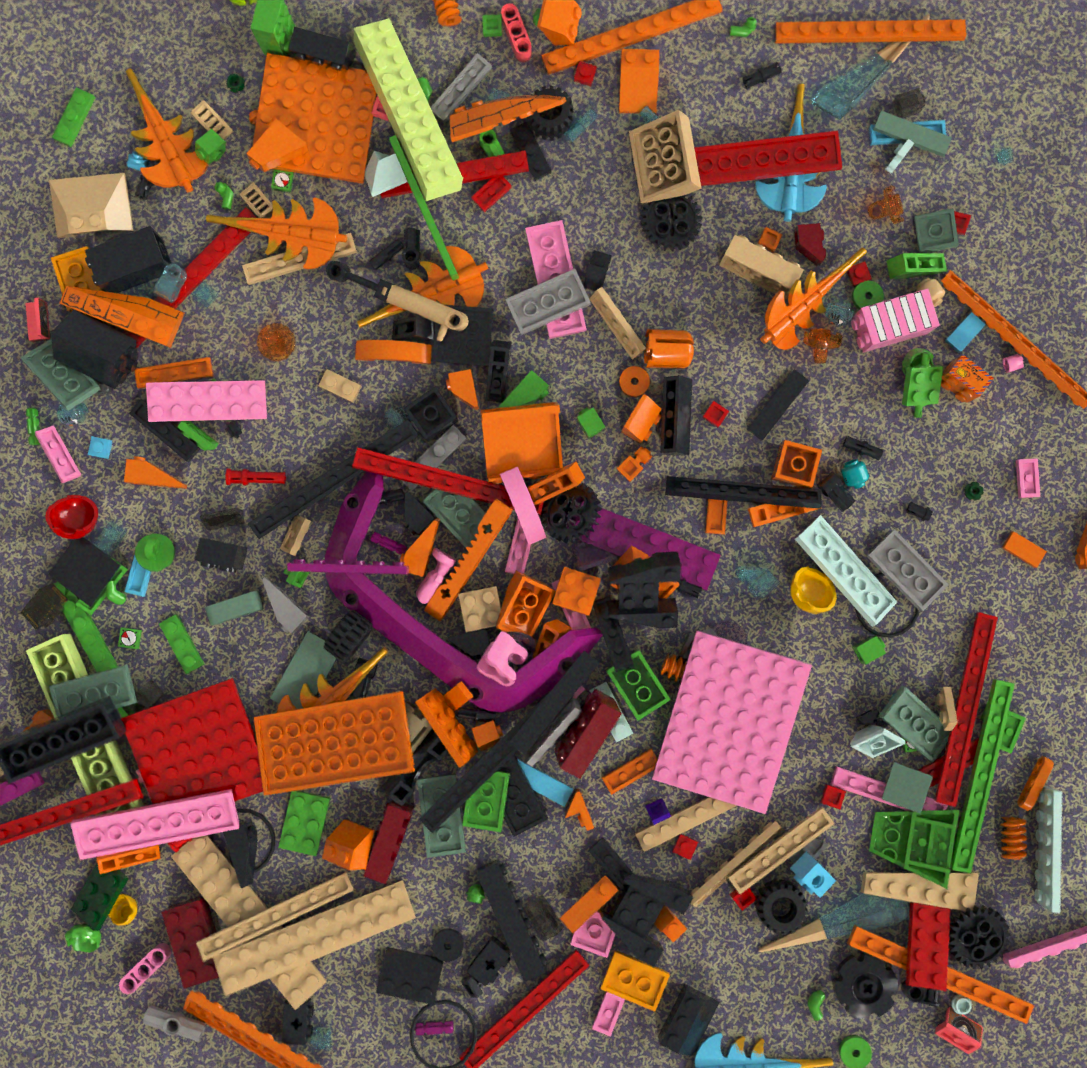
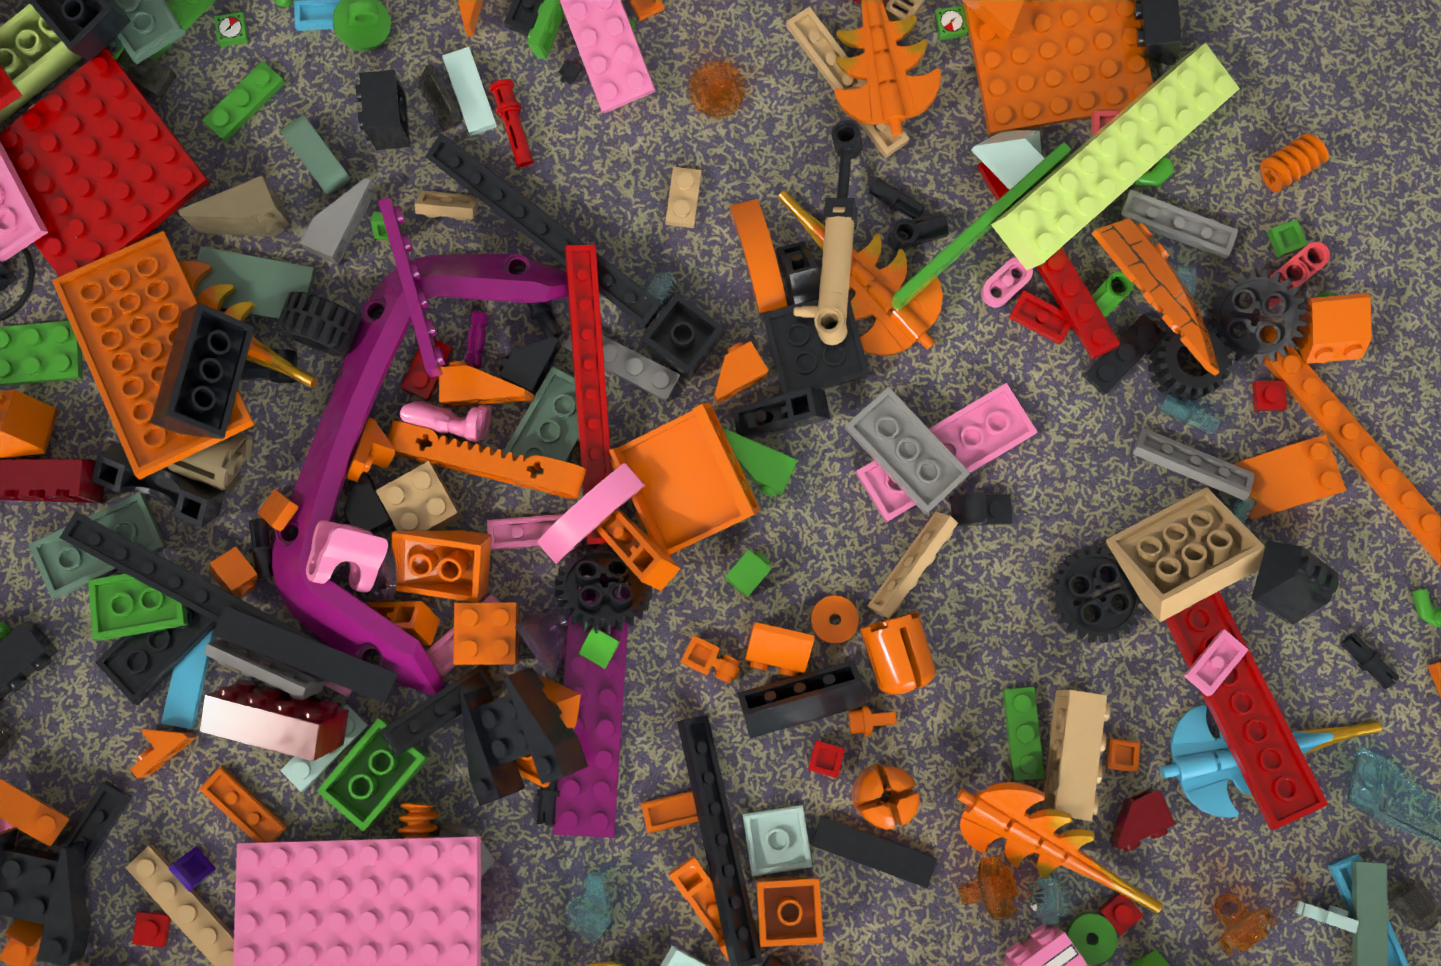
camera: 65 degrees right, 5 degrees down
orange plate [415,688,479,768] -> none
none -> black slope [150,302,254,439]
none -> dark tan slope [178,175,291,237]
none -> orange slope [346,418,395,482]
none -> red plate [401,339,453,401]
none -> light aqua tile [442,47,497,136]
none -> bright green slope [579,627,620,669]
none -> light aqua tile [742,805,812,877]
none -> orange piece [848,706,897,737]
none -> orange cylinder [851,763,920,830]
none -> bright pink plate [981,257,1033,307]
none -> bright green plate [1003,687,1045,781]
none -> light grey plate [1133,428,1255,501]
none -> bright pink plate [1184,629,1248,696]
none -> black gear [1208,269,1310,365]
none -> black slope [1251,541,1339,624]

